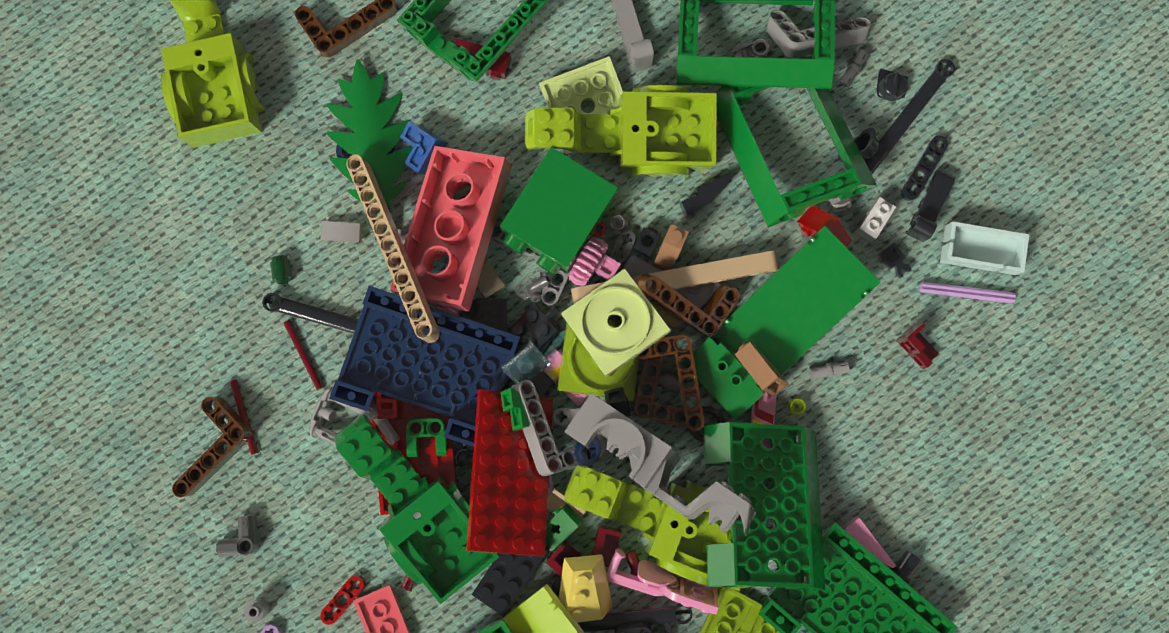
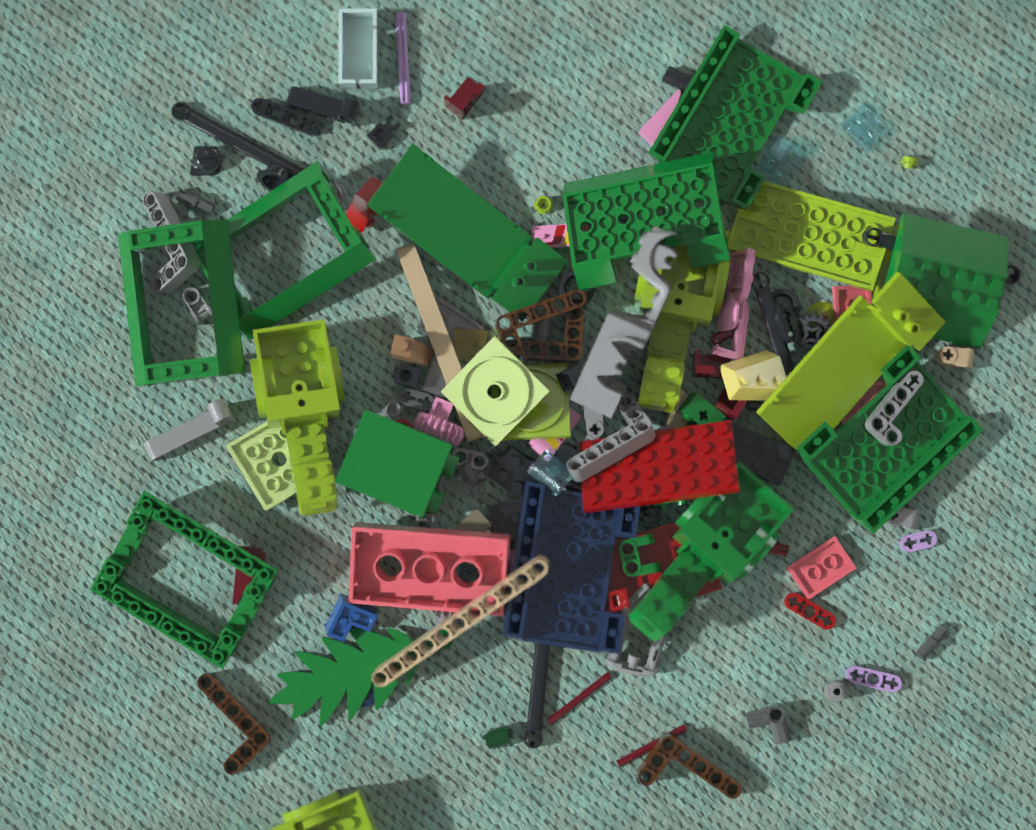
camera: 105 degrees left, 0 degrees up
light grey slope [320,221,362,243] -> none
green slope [501,388,530,431] -> none
dark blue gear [573,436,602,466] -> none
reddish brown beam [638,274,740,336] -> none
black slope [680,173,733,219] -> none
medium nougat slope [735,342,789,396] -> none
light grey pin [809,361,850,380] -> none
white brick [855,197,896,242] -> none

